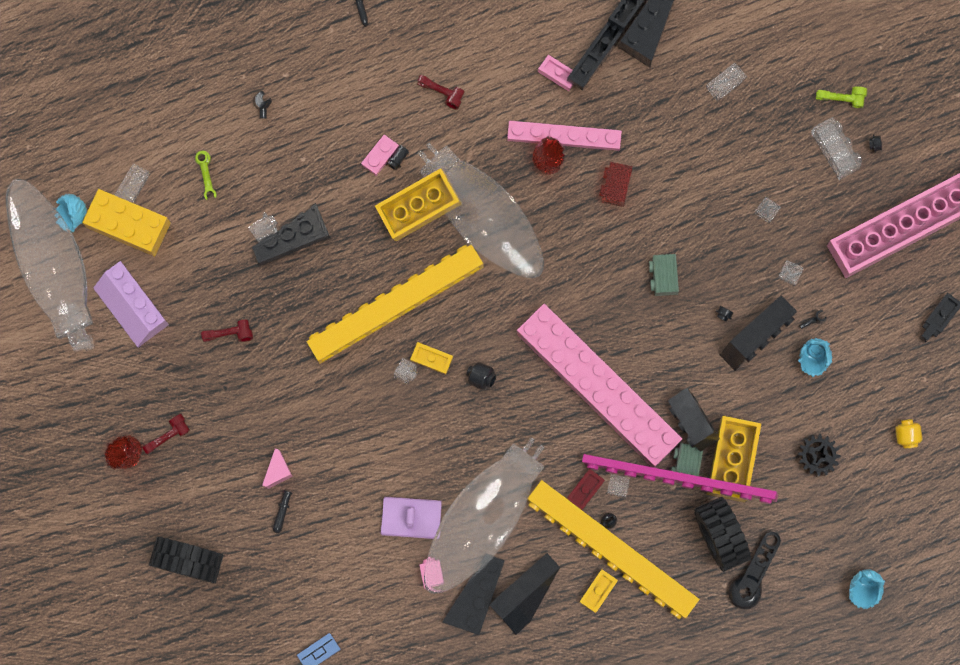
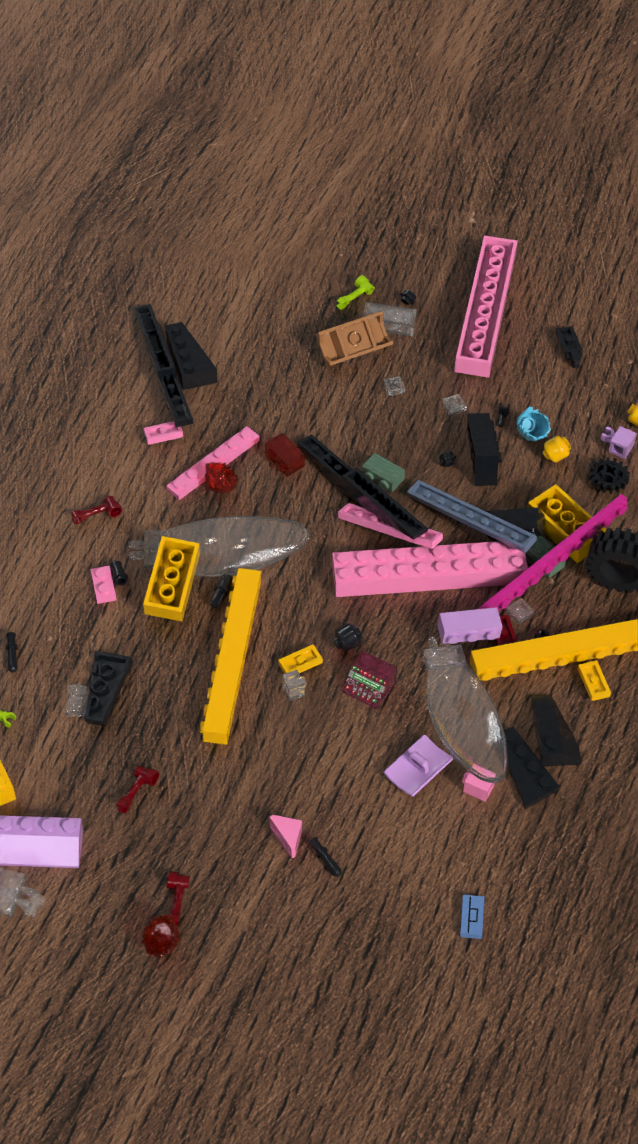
camera: 55 degrees left, 25 degrees down
black tyre [149,536,224,584] -> none
clear plate [706,63,747,101] -> none
none -> black piece [6,632,18,672]
none -> black axle [209,574,233,608]
none -> black slope [297,434,428,540]
none -> medium nougat piece [315,311,394,367]
none -> bright pink plate [338,503,443,549]
none -> clear pink slope [342,651,397,709]
none -> sand blue plate [407,480,537,553]
none -> lavender brick [437,607,502,644]
none -> yellow head [543,436,571,463]
none -> lavender brick [601,426,637,459]

